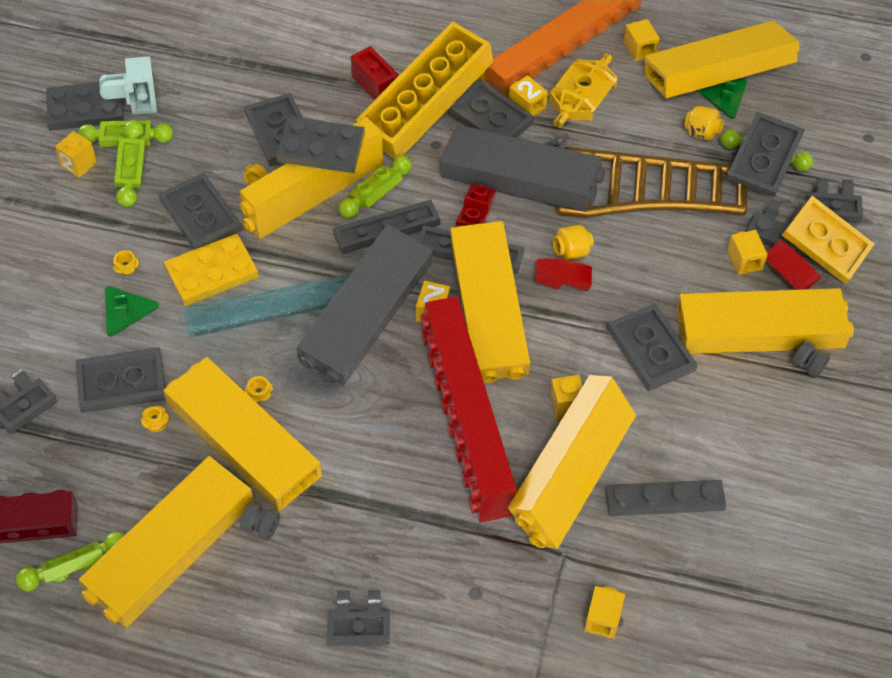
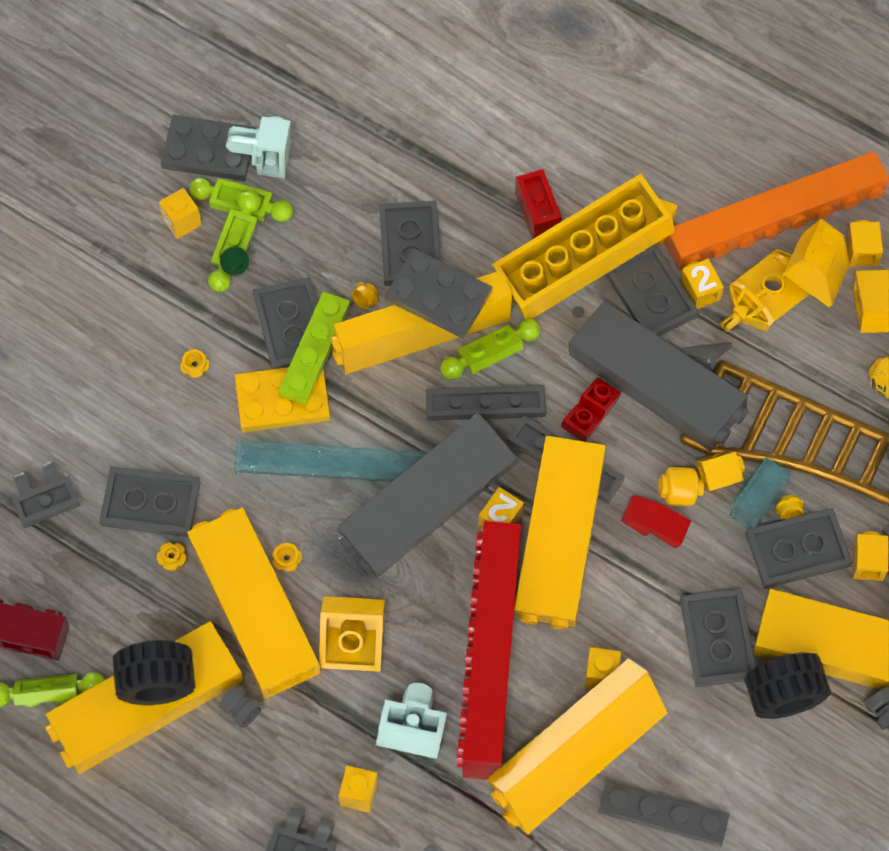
camera: 20 degrees right, 10 degrees up
green piece [105,286,159,337] -> none
none -> black tyre [113,640,195,705]
none -> dark green plate [220,247,249,276]
none -> lime plate [278,291,351,406]
none -> yellow slope [319,596,385,672]
none -> yellow brick [338,765,378,813]
none -> light aqua brick [376,683,447,759]
none -> yellow brick [694,450,745,491]
none -> clear light blue brick [729,458,792,529]
none -> black tyre [744,652,831,719]
none -> dark grey plate [745,508,853,589]
none -> yellow plate [776,495,805,520]
none -> yellow slope [783,219,850,307]

